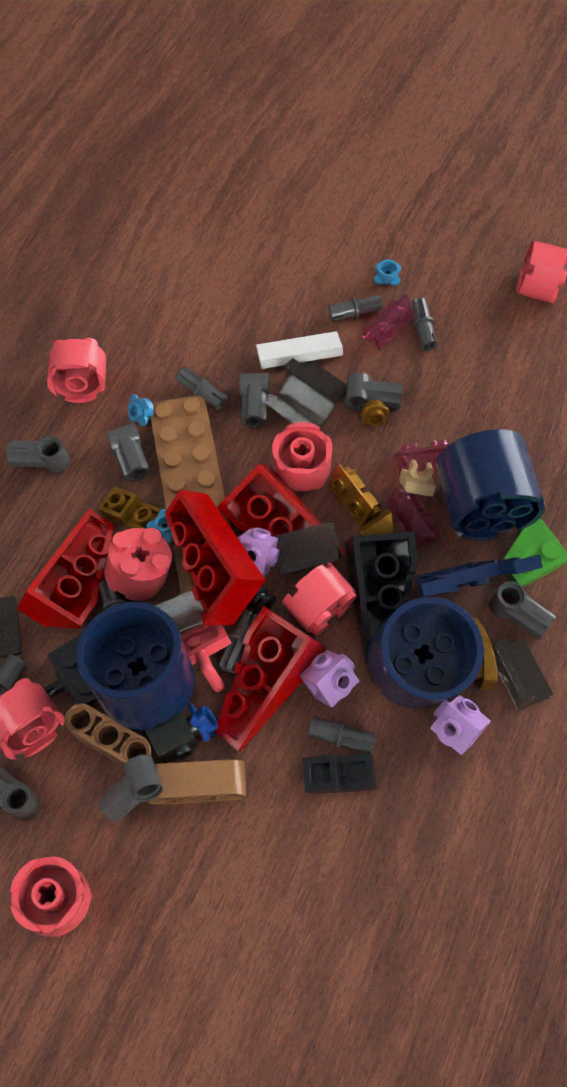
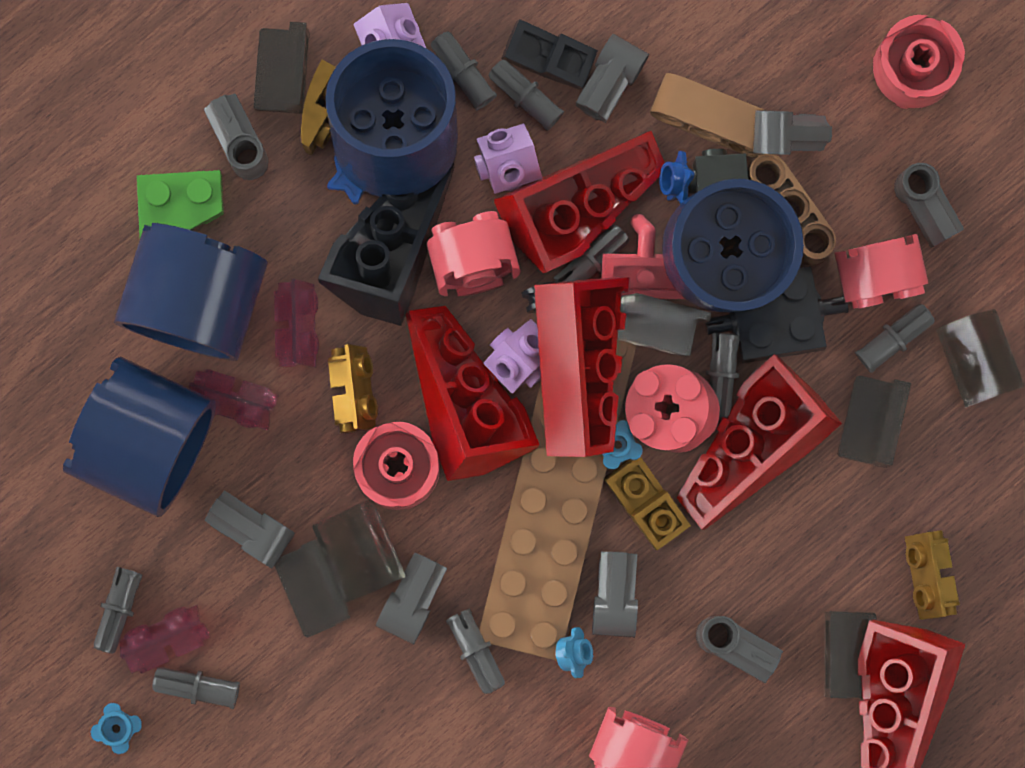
camera: 160 degrees left, 20 degrees up
white tile [256,331,343,369] -> none
clear smoke panel [275,522,343,575] -> none
pearl gold slope [359,509,393,536] -> none
pearl gold plate [361,399,389,426] -> none
tan tile [399,460,436,497] -> none
dark blue wing [414,555,543,597] -> none
none -> dark blue brick [63,356,216,517]
none -> dark grey axle [431,31,497,111]
none -> dark grey piece [576,34,649,123]

